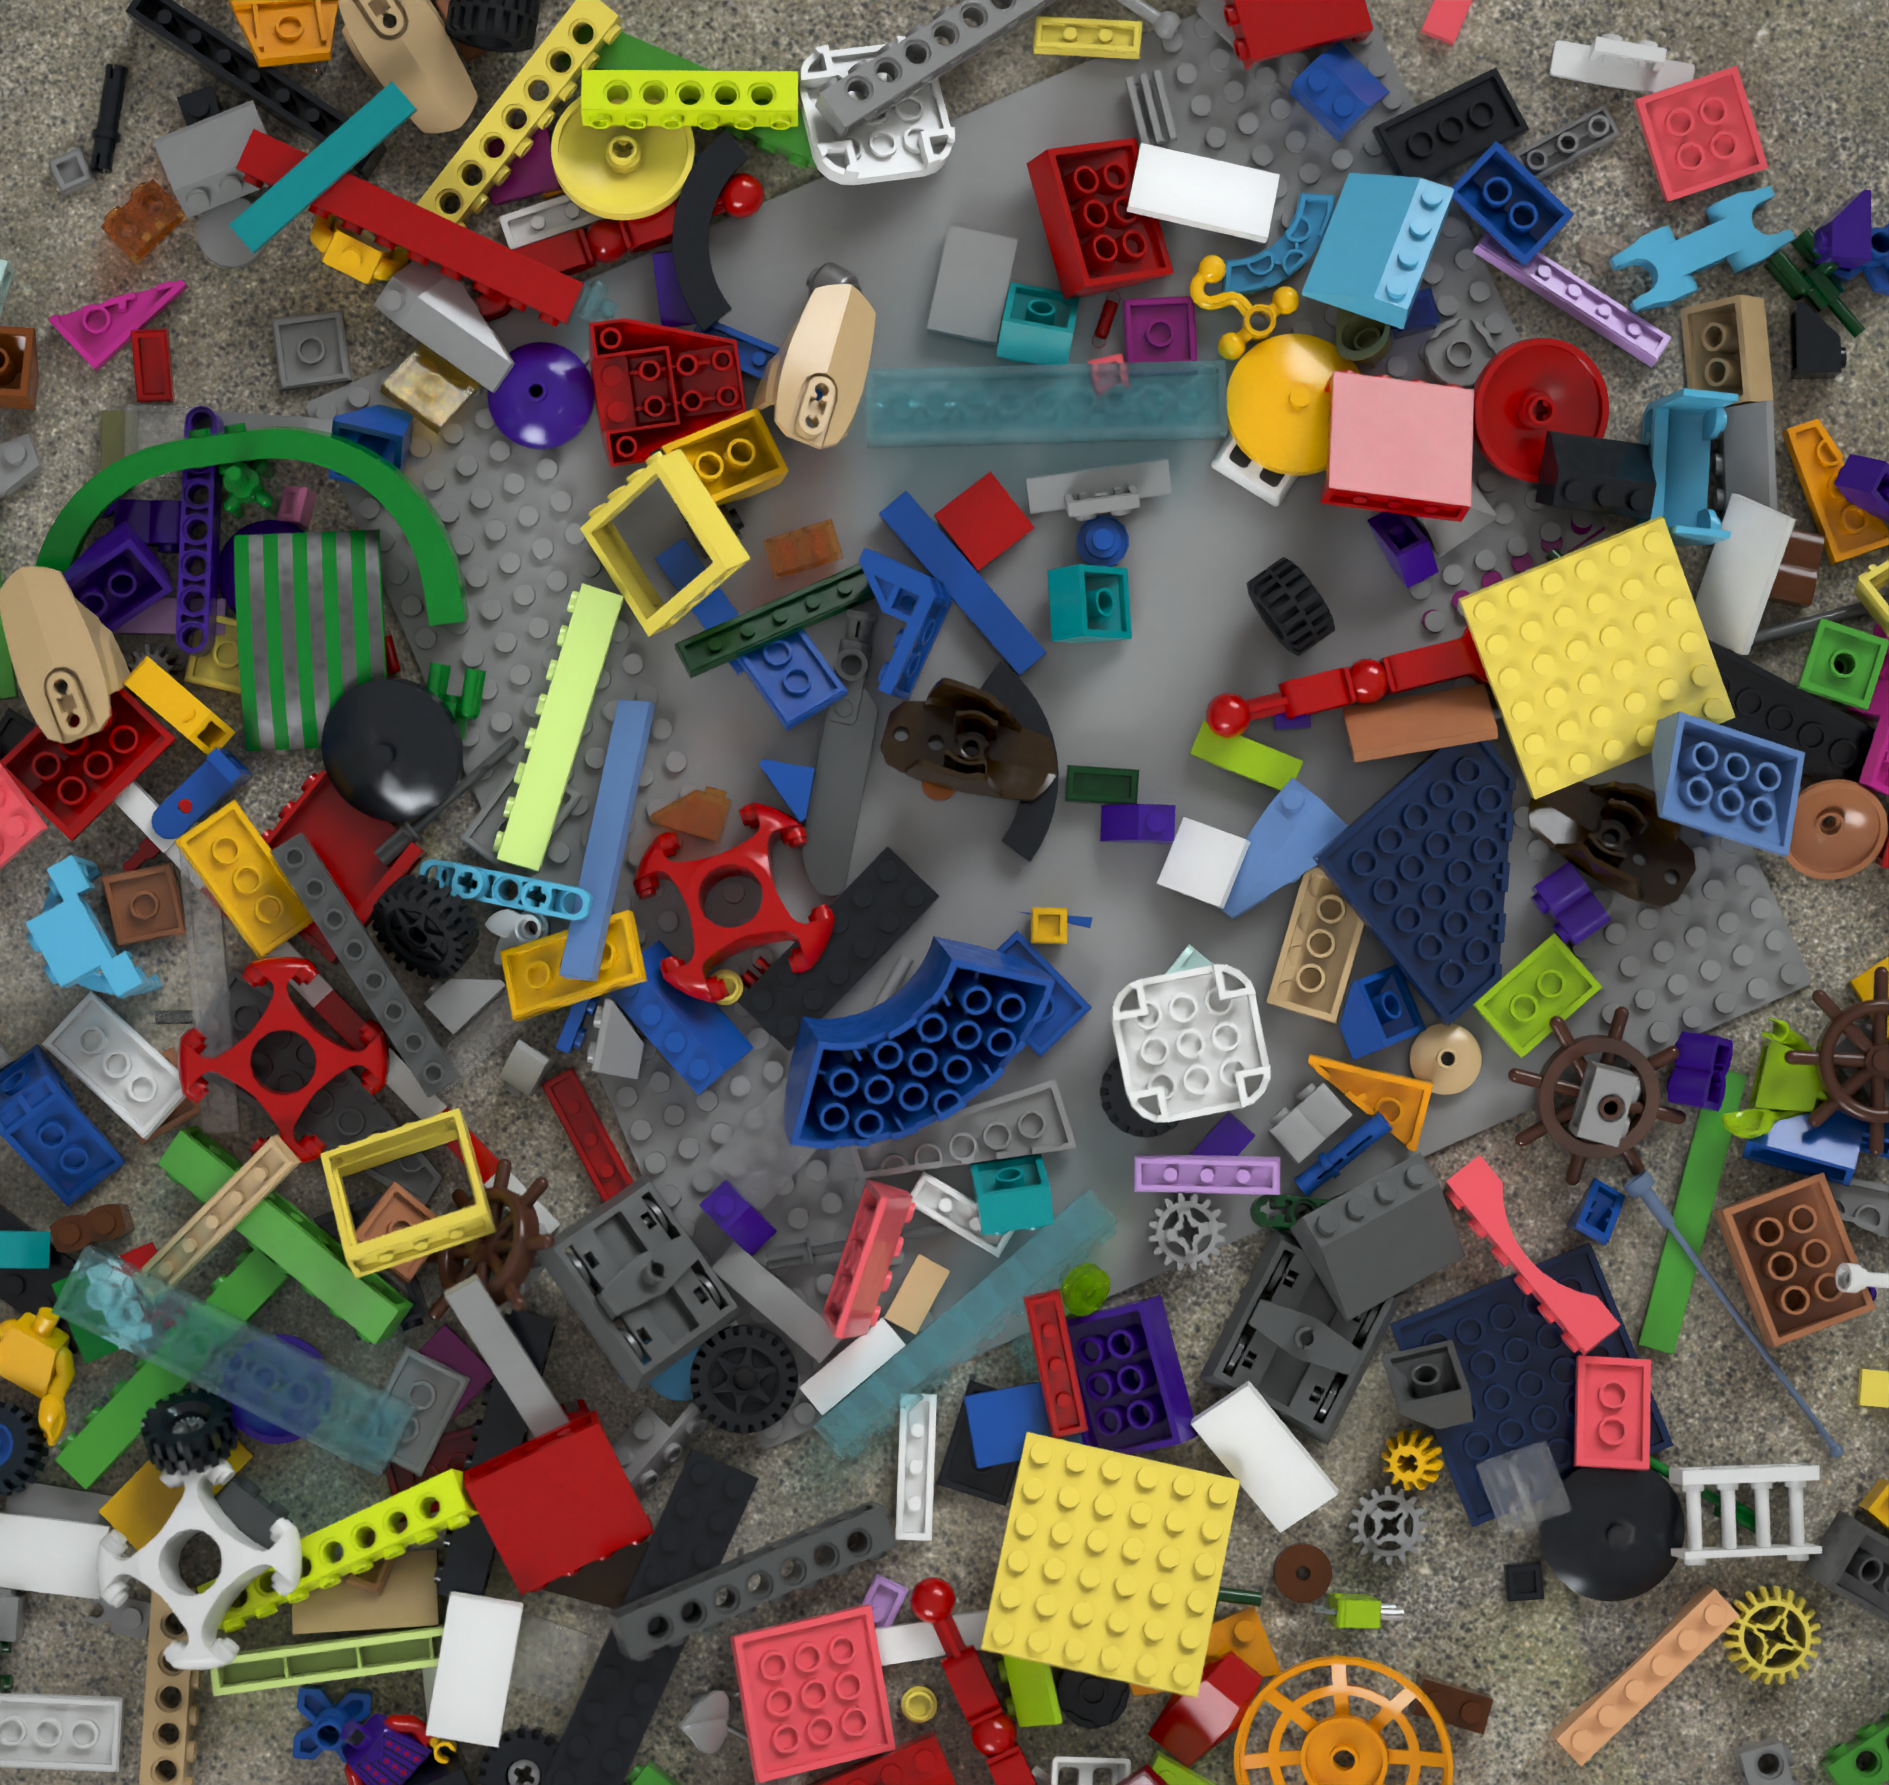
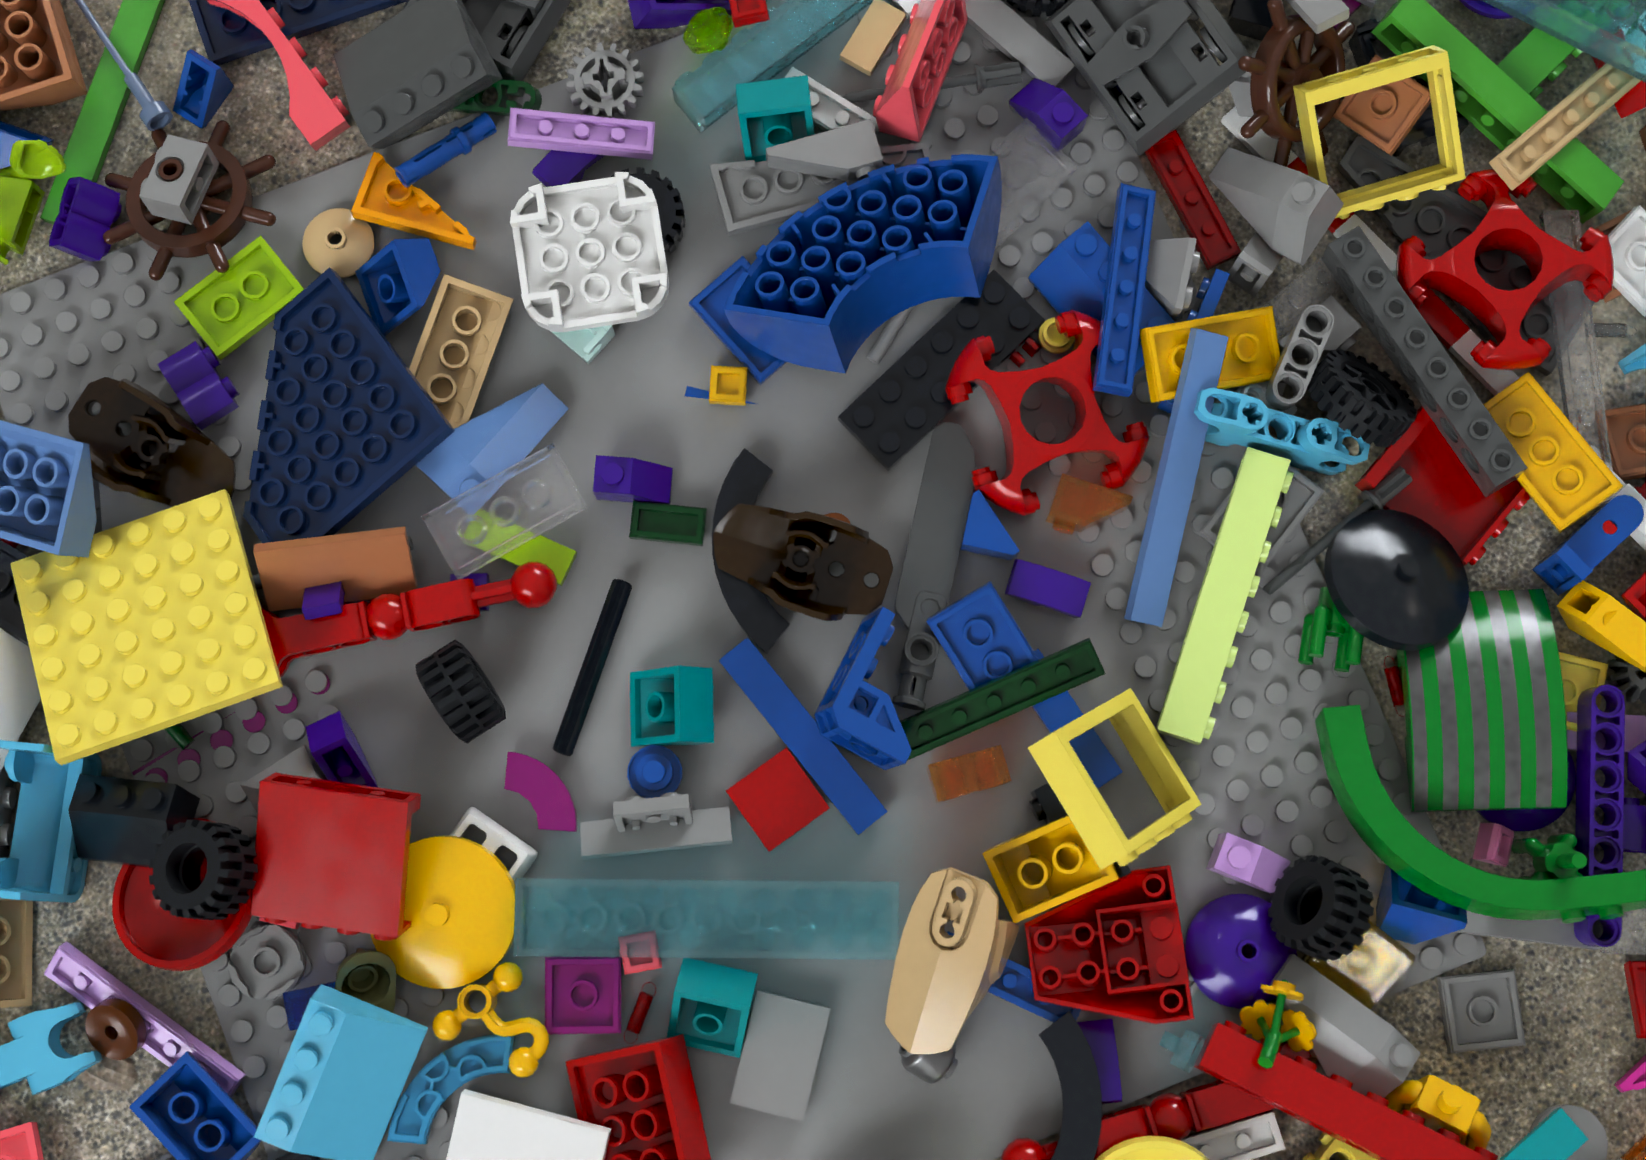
camera: 175 degrees left, 5 degrees down
white tile [1157,817,1250,909] -> none
light grey brick [1267,1082,1352,1164] -> none
none -> reddish brown piece [85,998,147,1060]
none -> black tyre [149,819,258,920]
none -> dark purple tile [302,581,345,620]
none -> clear tile [421,443,588,580]
none -> magenta tile [504,752,578,832]
none -> black axle [553,579,632,756]
none -> light grey slope [765,119,883,181]
none -> dark purple slope [1005,559,1091,618]
none -> blue tile [1092,183,1156,397]
none -> lavender slope [1206,832,1291,894]
none -> light grey wedge [1208,147,1344,266]
none -> yellow plant [1239,979,1317,1068]
none -> light grey beam [1265,304,1334,410]
none -> black tyre [1268,855,1374,961]

